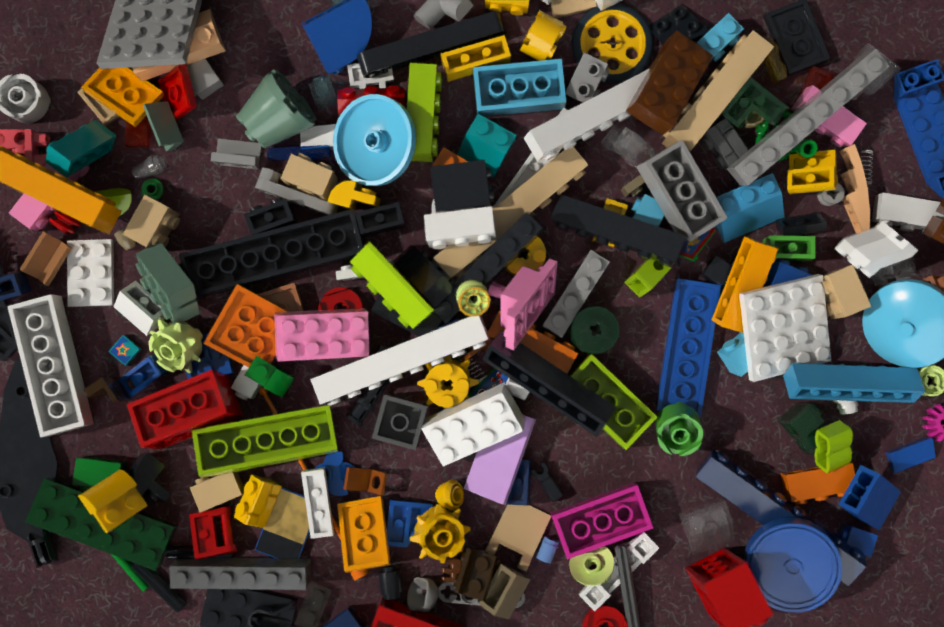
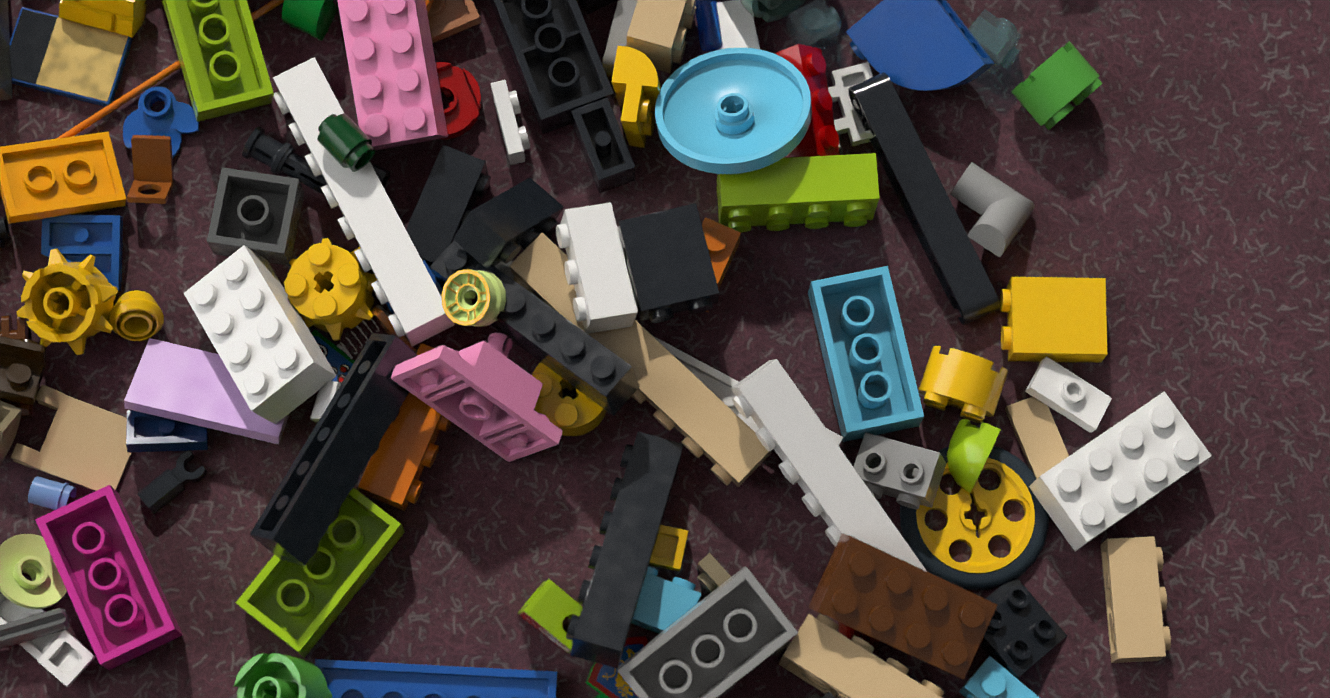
camera: 80 degrees right, 10 degrees down
white plate [301,468,334,539] -> none
lime slope [350,242,434,328] -> none
yellow brick [441,35,511,82] -> none
teal slope [457,114,516,178] -> none
light grey brick [541,250,609,338] -> none
clear green wheel [569,306,619,355] -> none
clear brick [601,126,655,168] -> none
none -> dark green brick [317,113,376,172]
none -> lime brick [947,419,1001,493]

